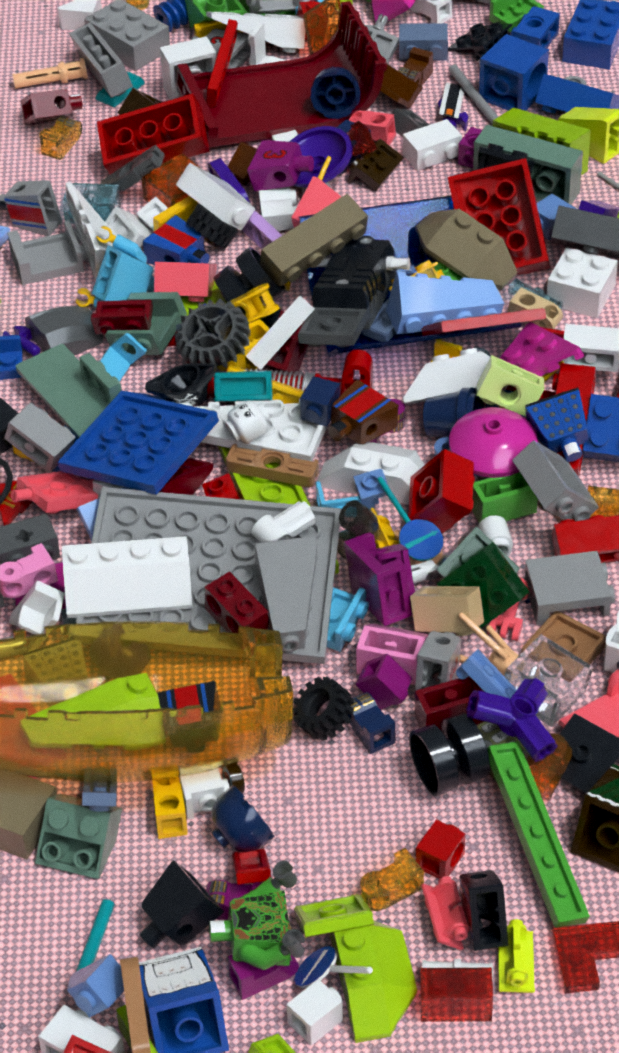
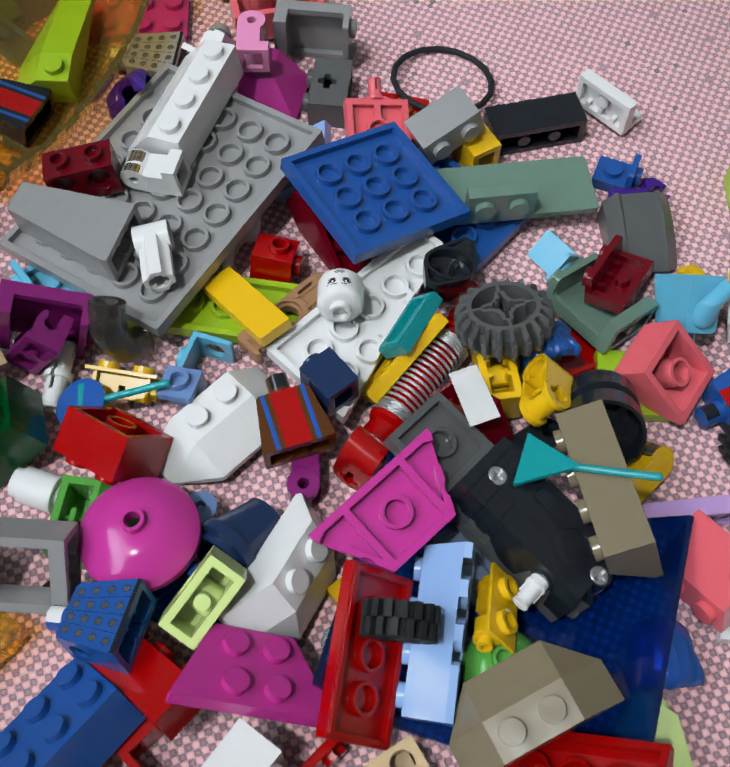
camera: 115 degrees right, 15 degrees up
none -> white leg [120,149,192,196]
none -> yellow tile [202,266,292,347]
none -> dark pink wing [308,429,456,573]
none -> black tyre [359,597,441,645]
none -> teal piece [513,433,664,487]

